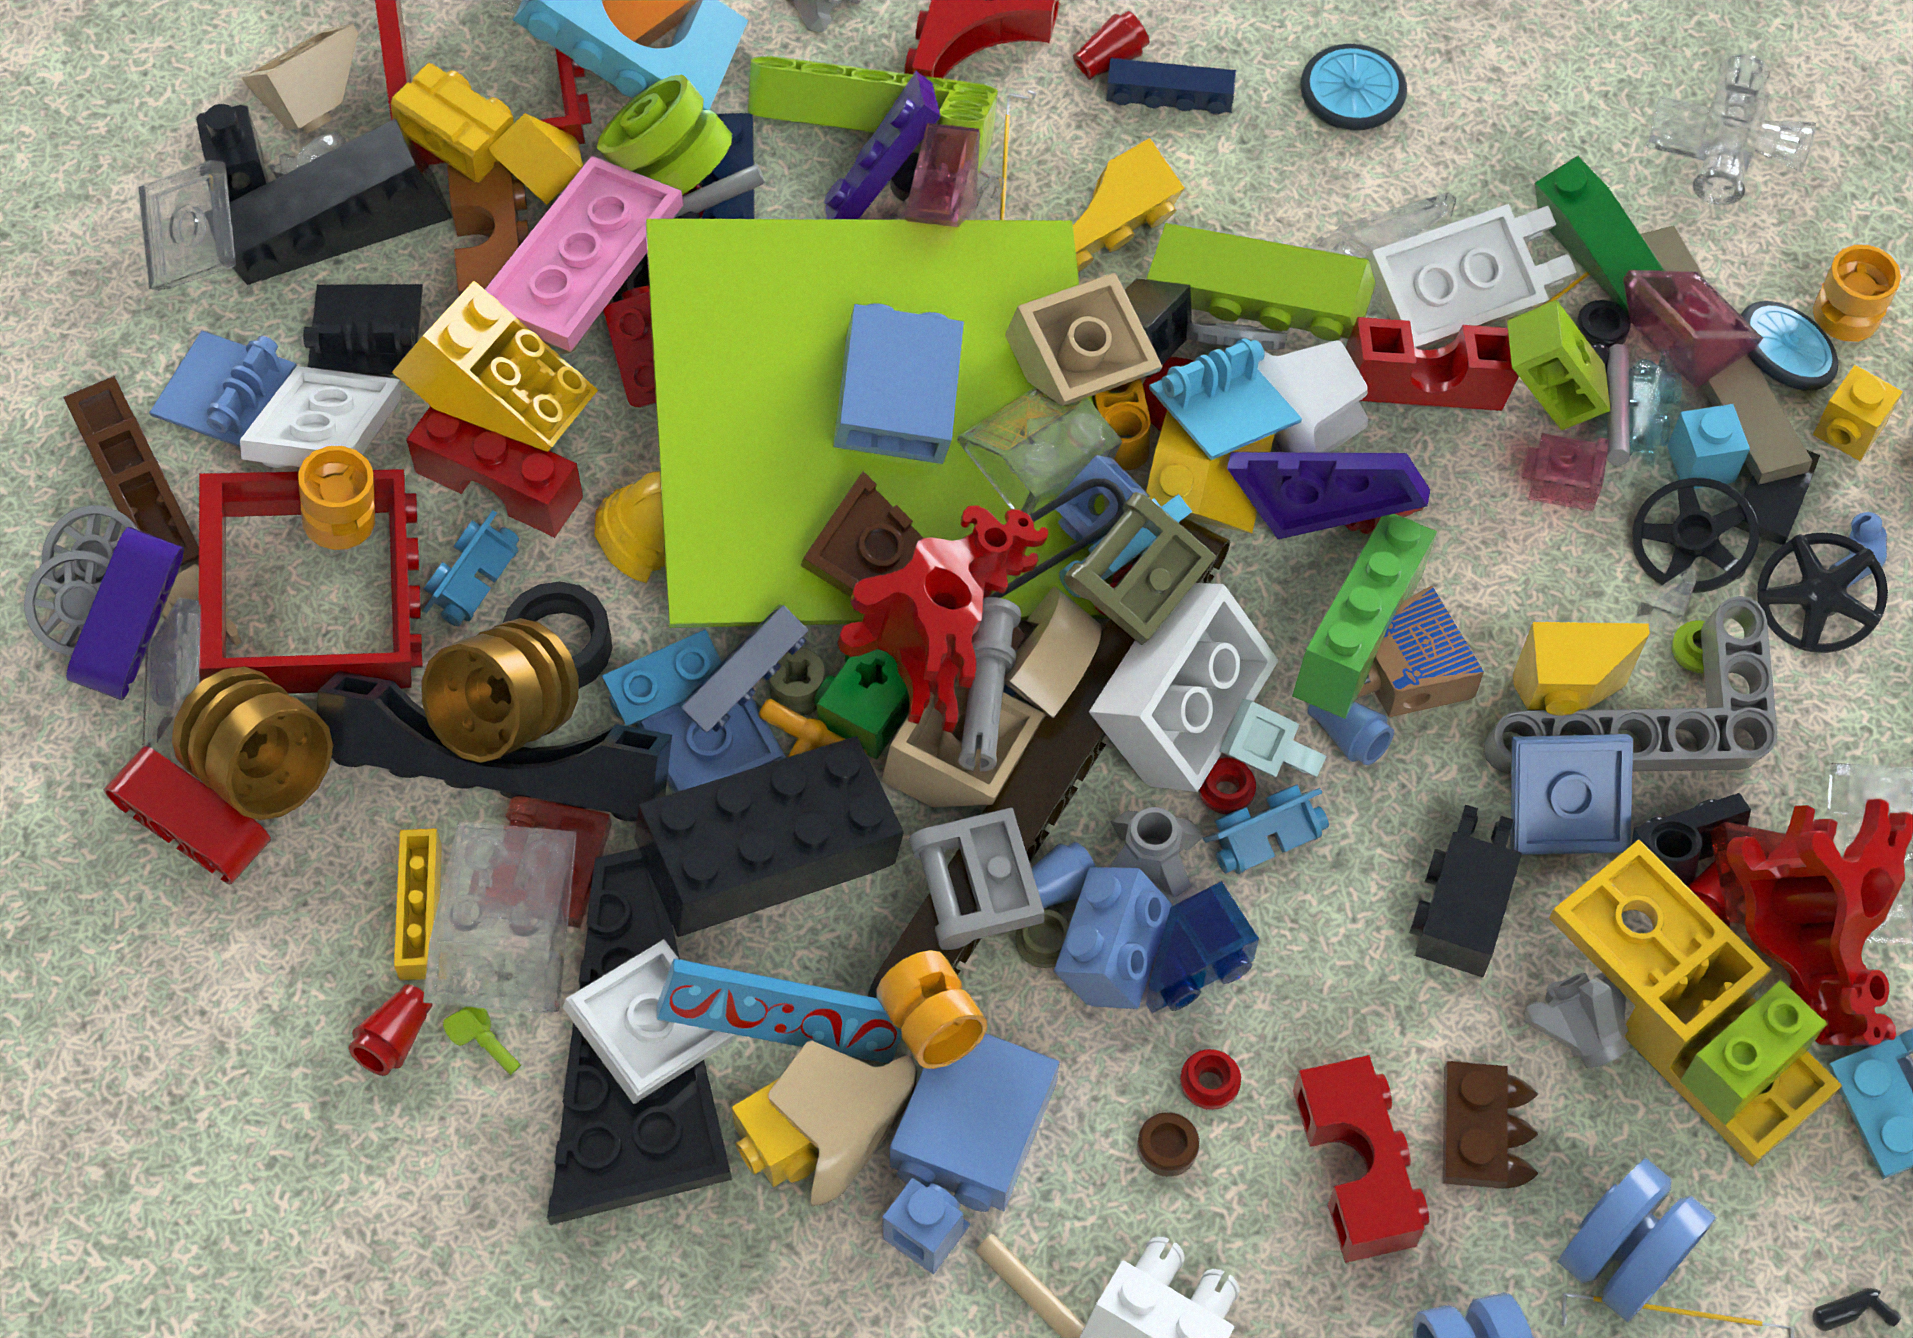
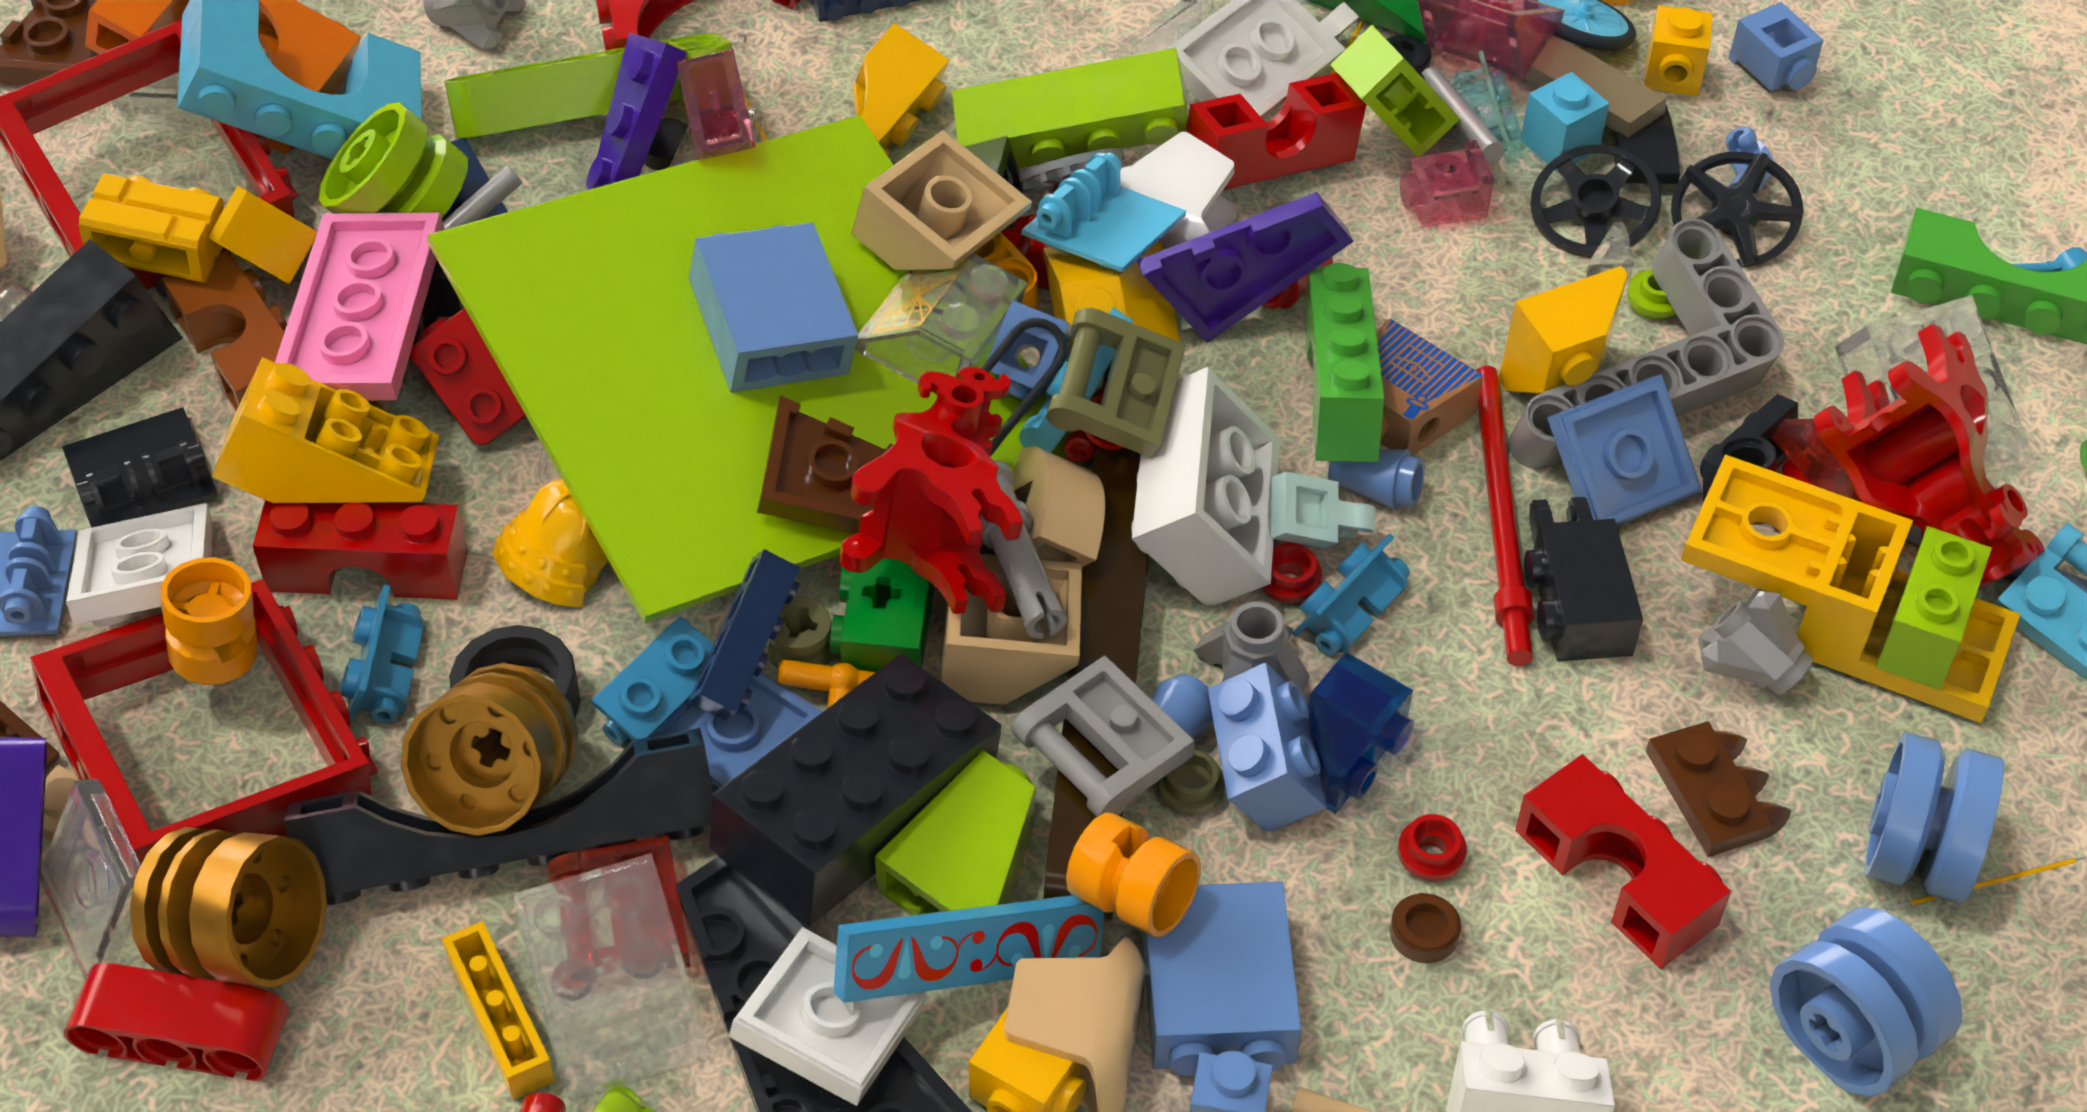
camera: 25 degrees left, 10 degrees down
none -> lime slope [875,750,1036,916]
none -> red bar [1476,366,1534,666]

